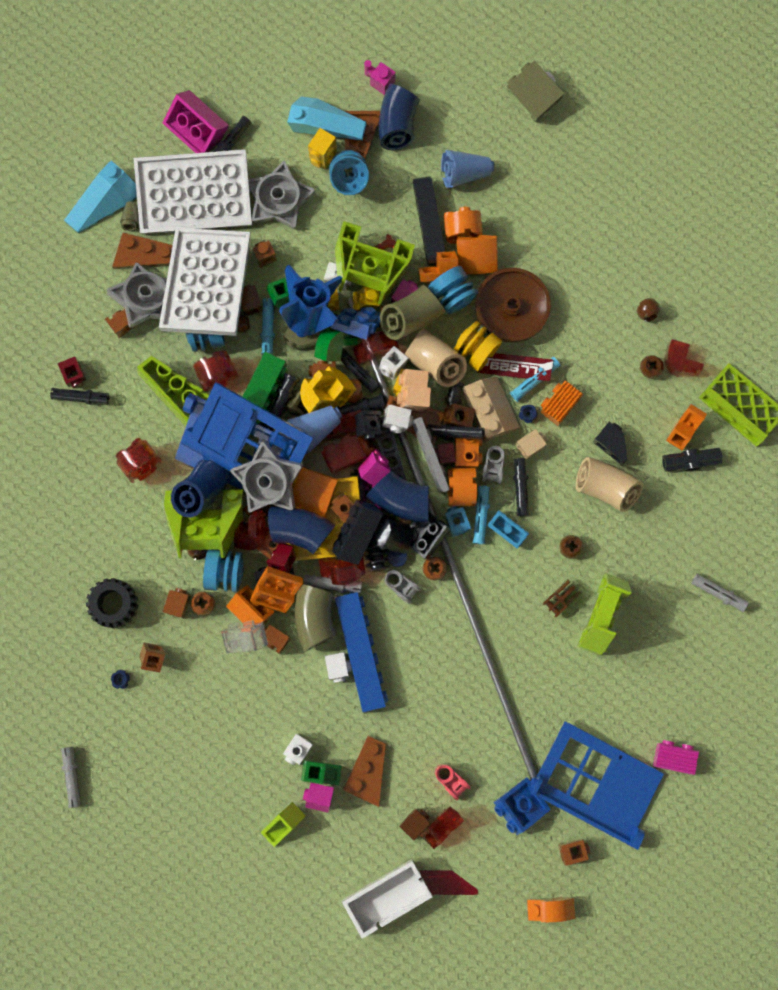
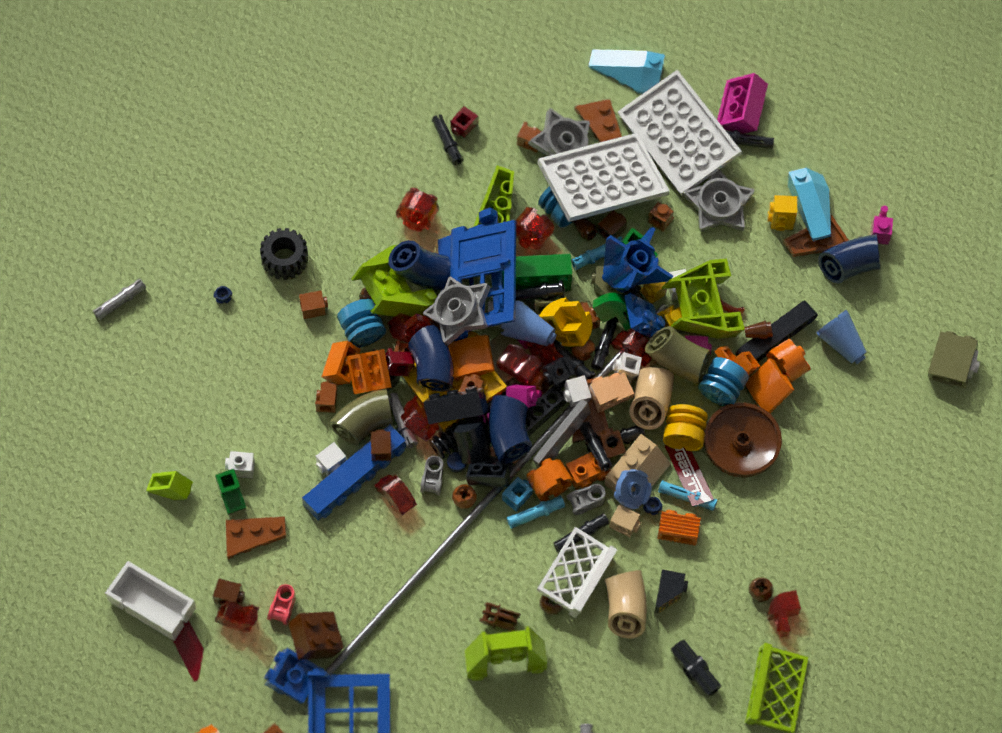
camera: 60 degrees right, 15 degrees down
olive cone [120,202,139,231] -> none
dark orange brick [140,642,165,673] -> none
dark orange piece [191,591,215,616] -> none
clear brick [221,620,268,654] -> none
dark pink brick [303,783,334,813] -> none
dark azure wheel [329,150,369,195] -> none
dark red brick [434,443,456,467] -> none
dark azure brick [487,510,529,549] -> none
reddish brown piece [636,298,661,322] -> none
orange brick [666,404,707,451] -> none
none -> reddish brown brick [288,611,344,660]
none -> reddish brown brick [371,430,391,461]
none -> clear red brick [374,474,417,516]
none -> white fence [537,527,617,618]
none -> medium blue plate [614,469,652,509]
none -> reddish brown cone [744,320,773,339]

